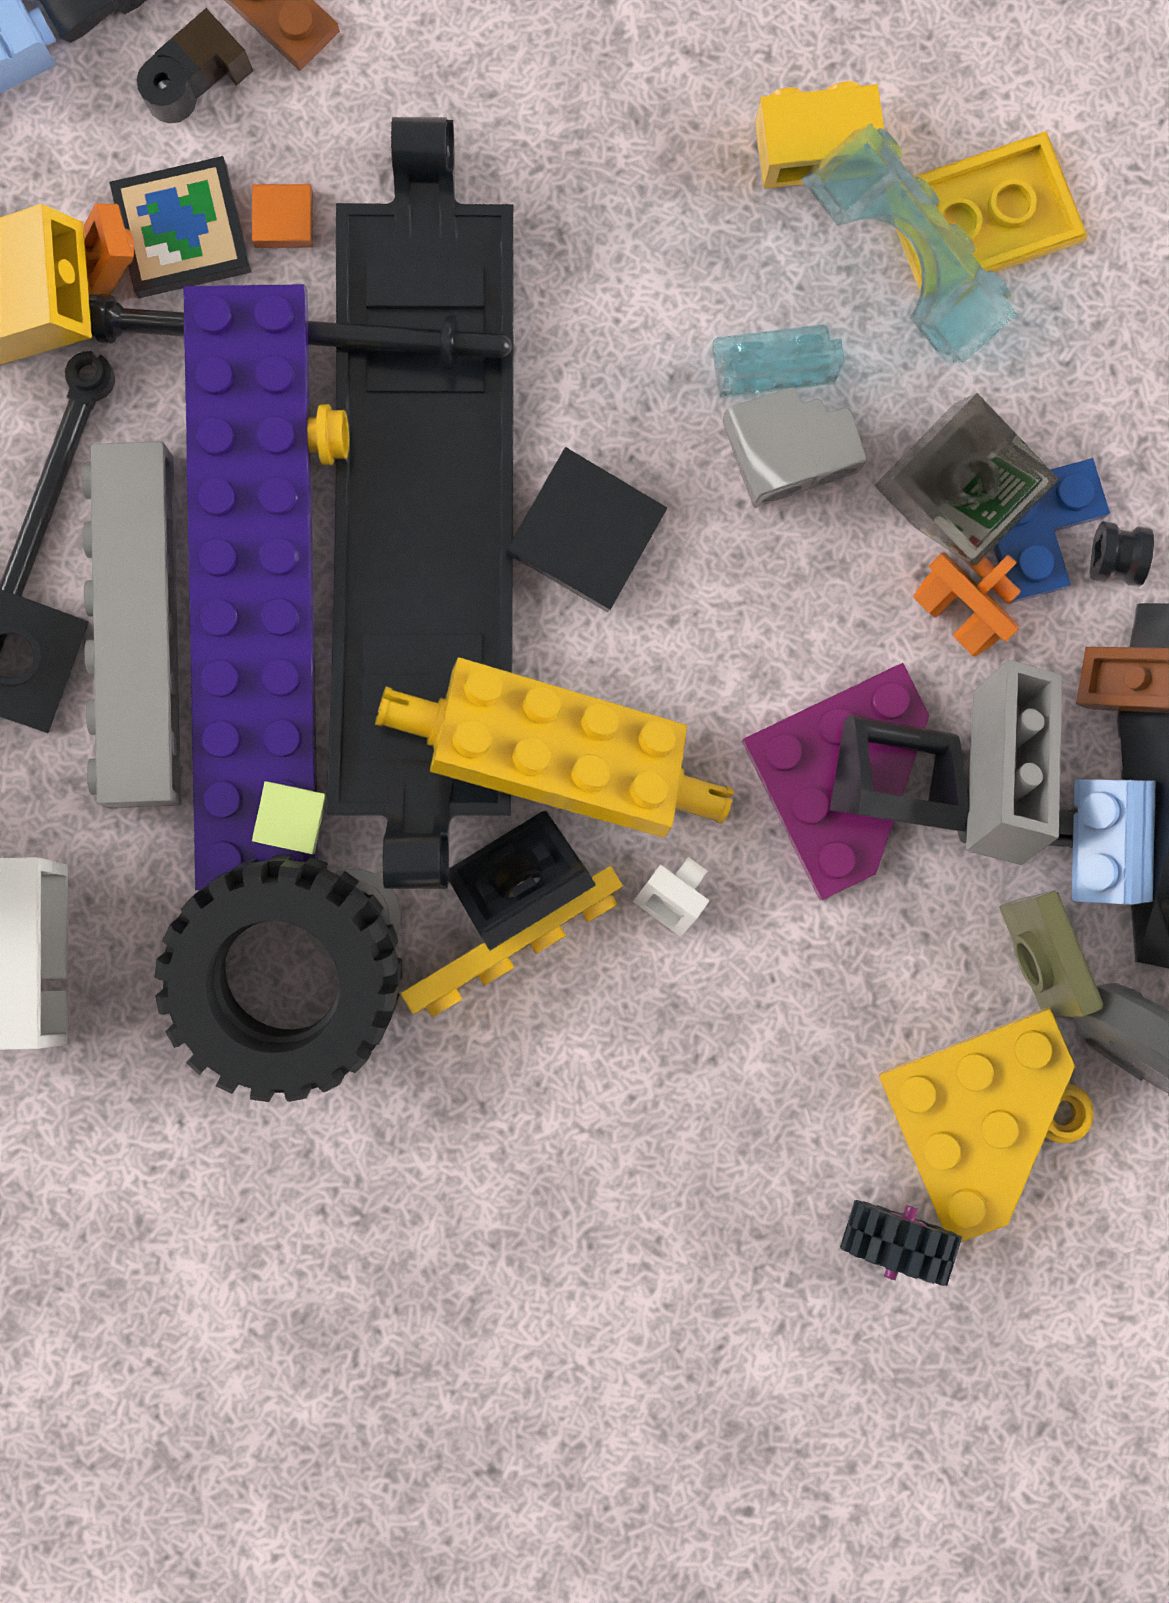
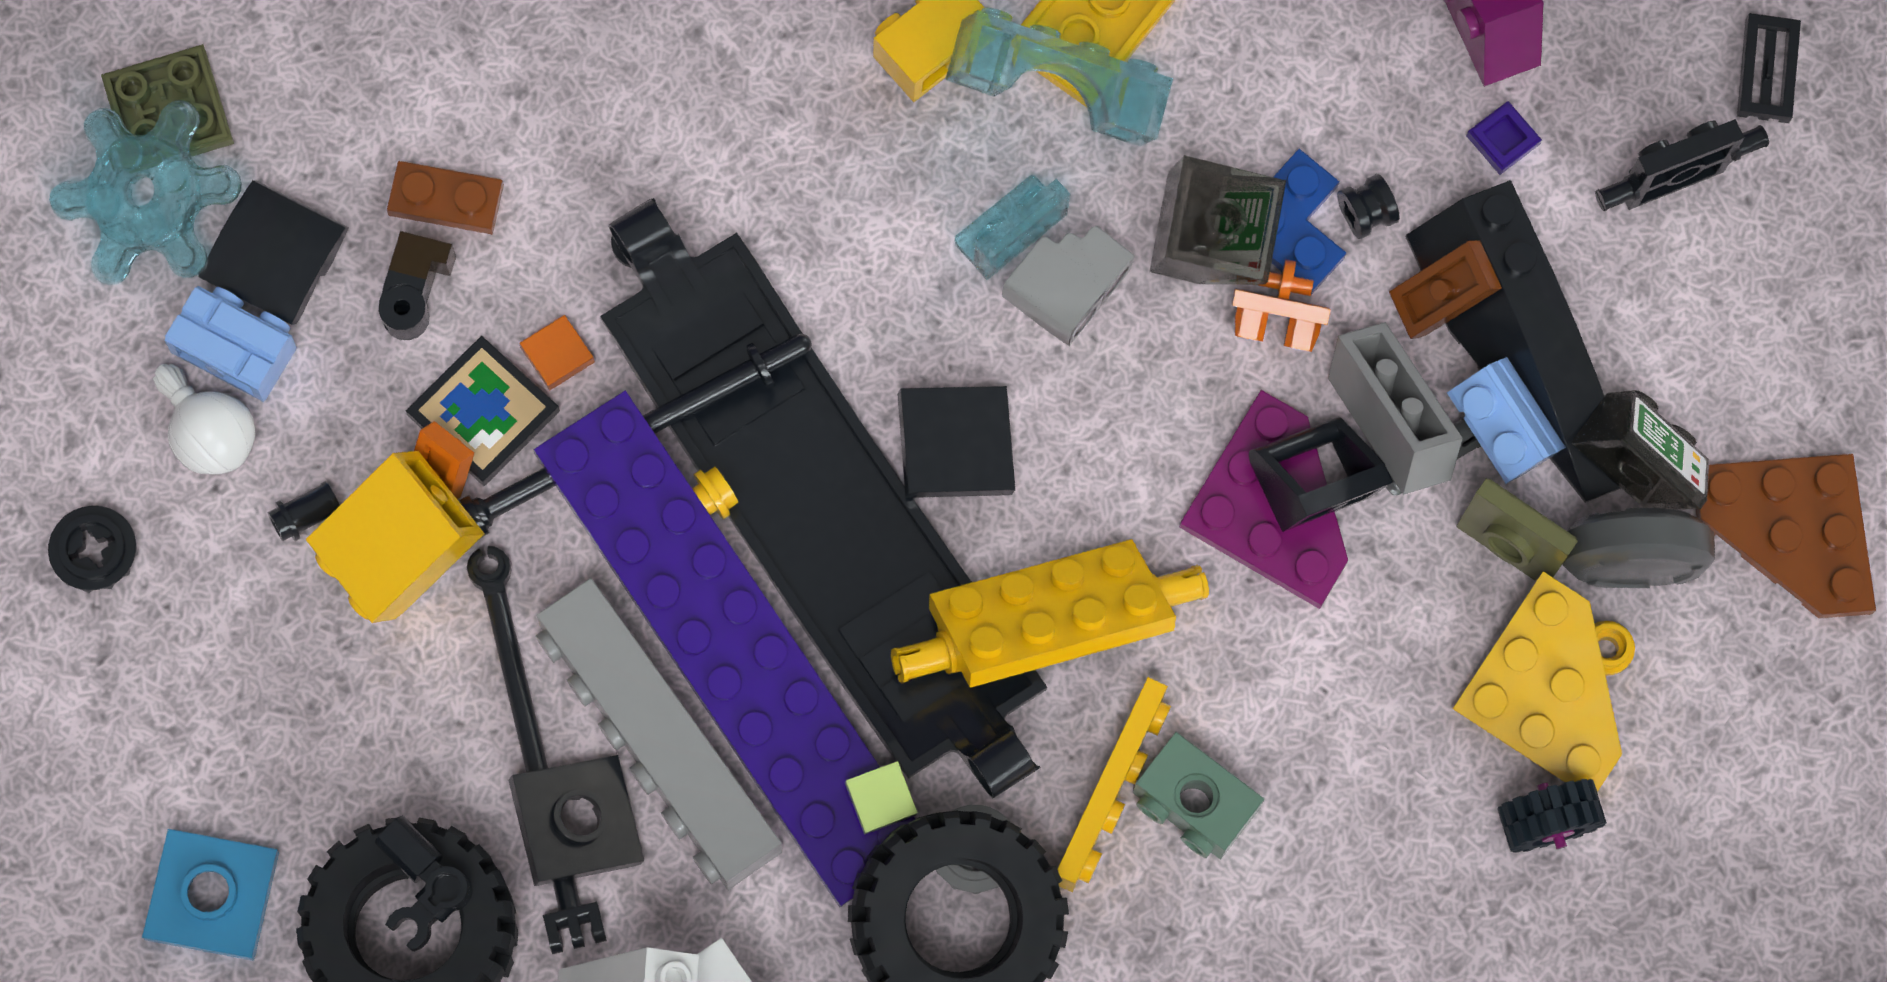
camera: 30 degrees left, 10 degrees down
black piece [448,810,596,951] -> none
white tile [633,857,710,937] -> none
none -> sand green brick [1133,732,1265,860]

